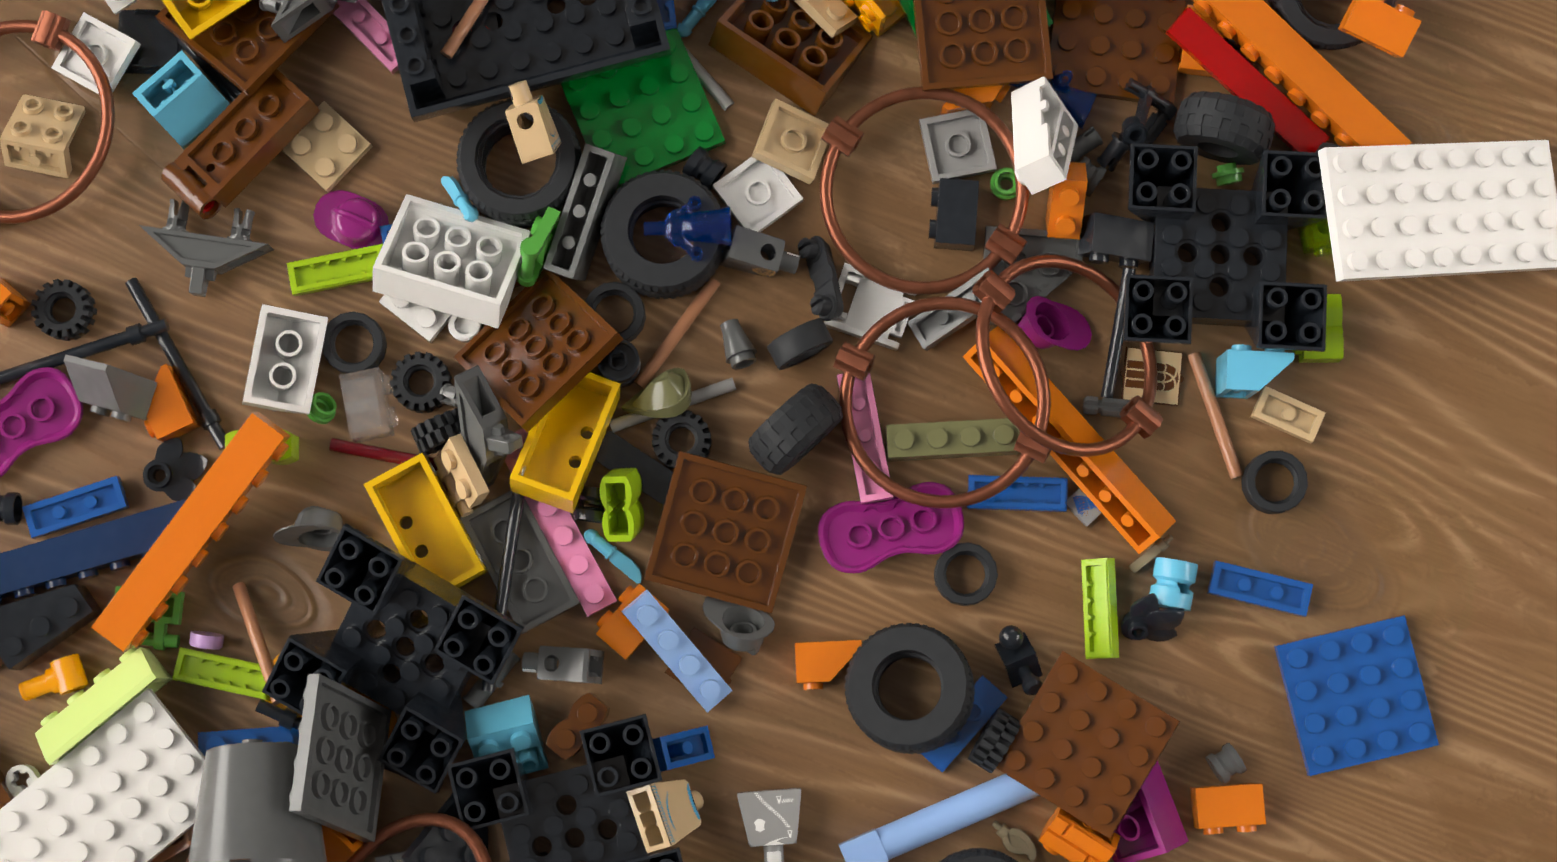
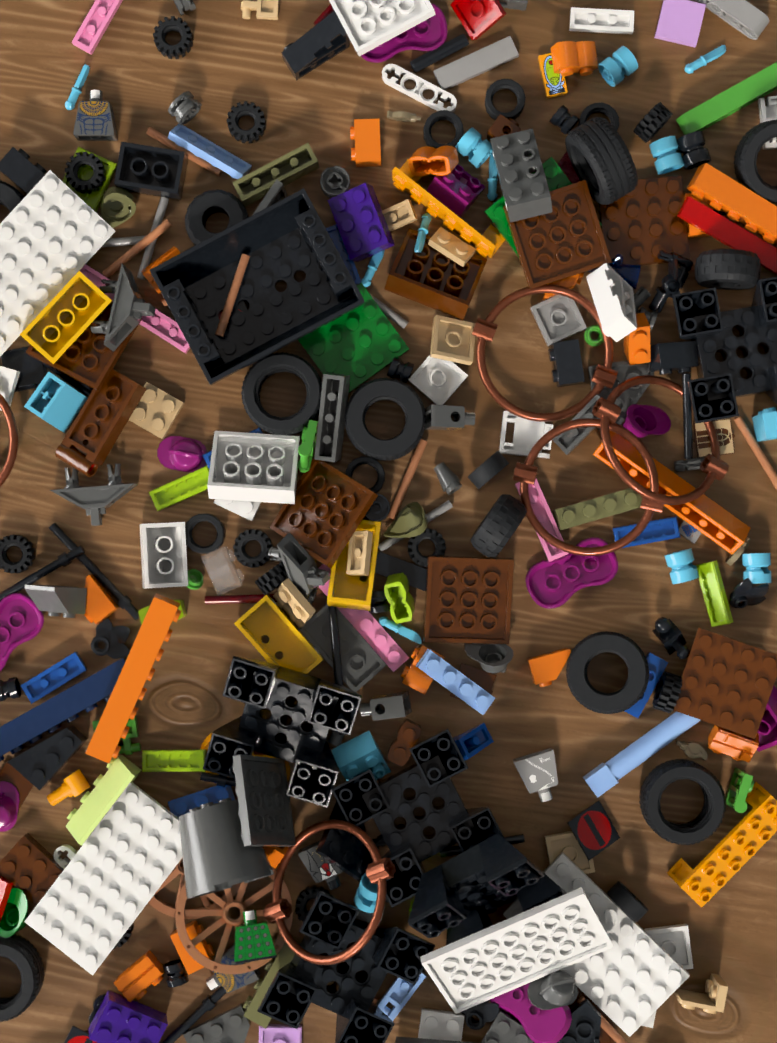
camera: 10 degrees left, 5 degrees up
lavender tile [189,631,224,650] -> none
nougat bar [232,582,281,705] -> none
dark grey piece [273,506,344,552] -> none
medium azure piece [441,176,479,222] -> none
white tile [448,315,482,342] -> none
tan torso [505,80,562,164] -> none
tan torso [626,779,704,853] -> none
clear blue piece [644,196,732,262] -> none
black piece [798,236,844,321] -> none
black tyre [934,542,998,606] -> none
bright green plate [1211,162,1244,186] -> none
none -> tan plate [346,531,373,575]
none -> medium azure wheel [664,548,699,584]

